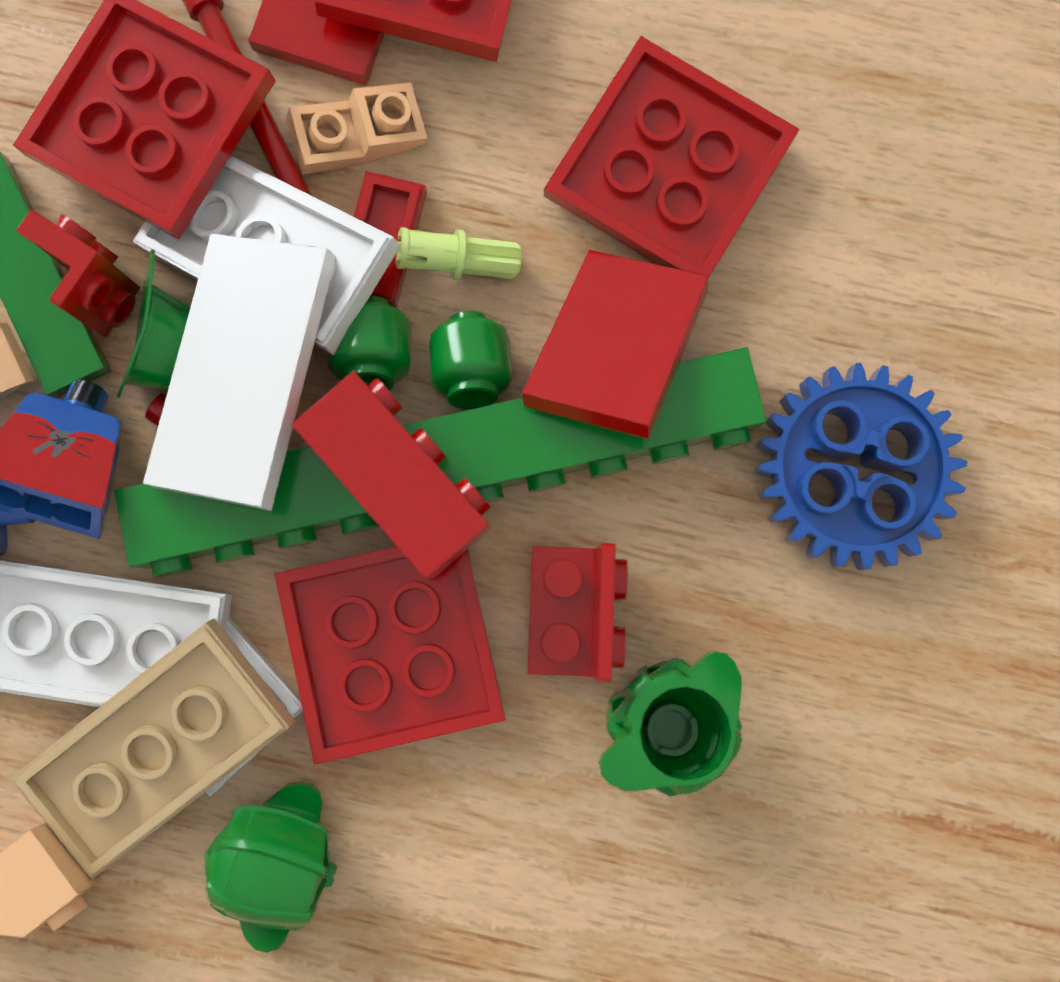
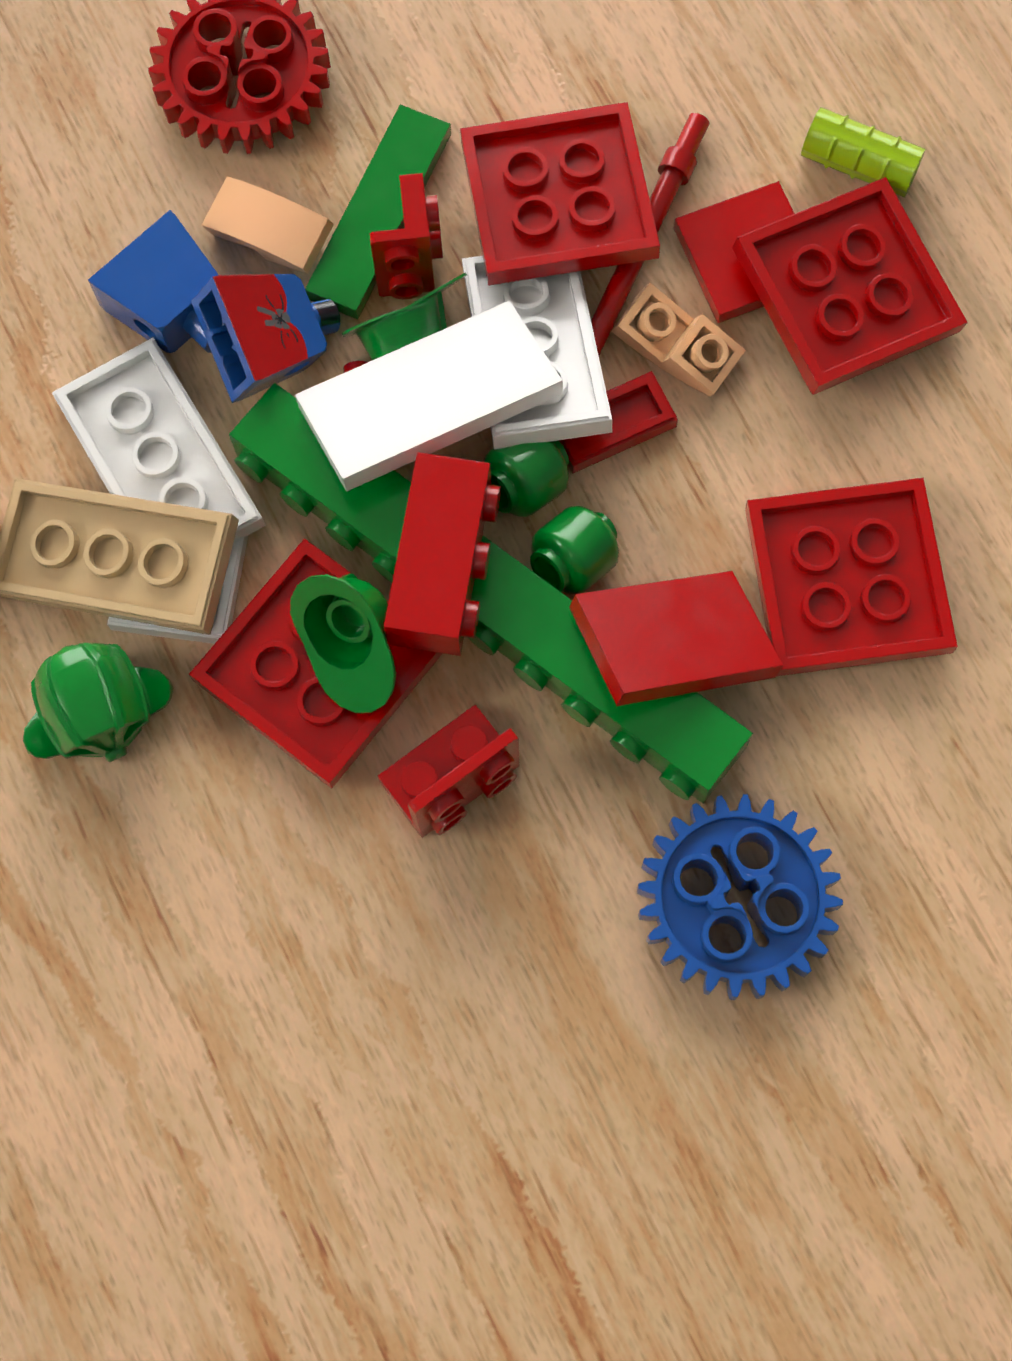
camera: 55 degrees right, 10 degrees down
yellowish green axle [396,227,522,280] -> none
green piece [599,651,742,796] -> none
none -> green piece [290,573,396,713]

